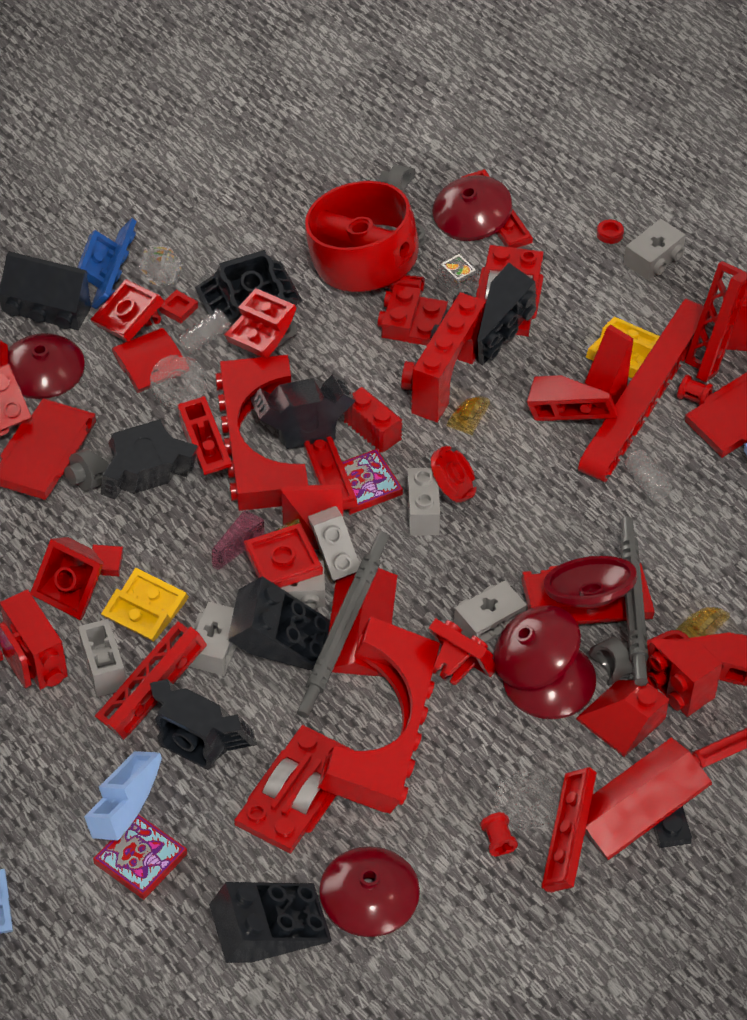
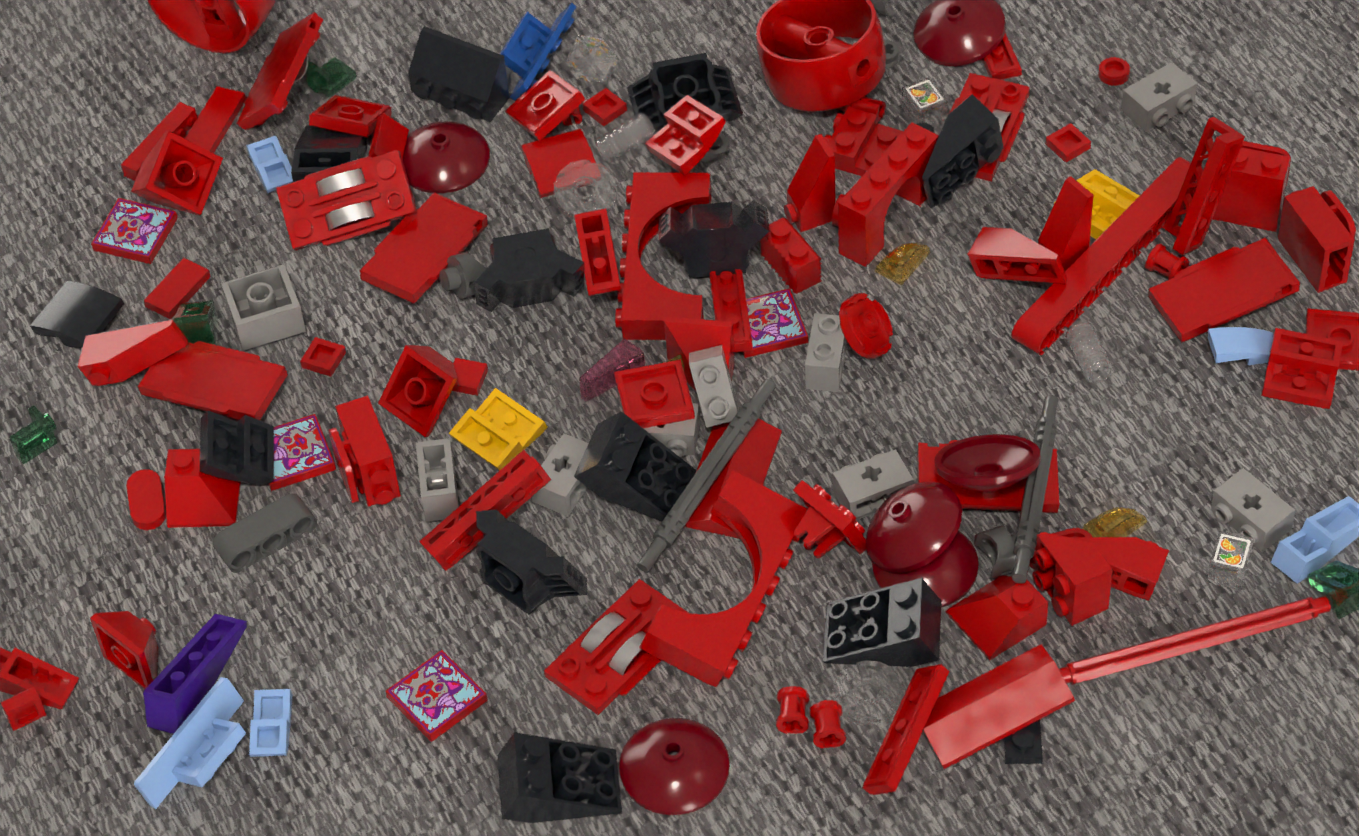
camera: 15 degrees right, 0 degrees up
light blue slope [84,751,162,841] -> none
none -> red bush [776,686,810,733]
none -> red slope [784,134,836,233]
none -> black slope [823,578,942,667]
none -> red tile [1046,123,1091,163]

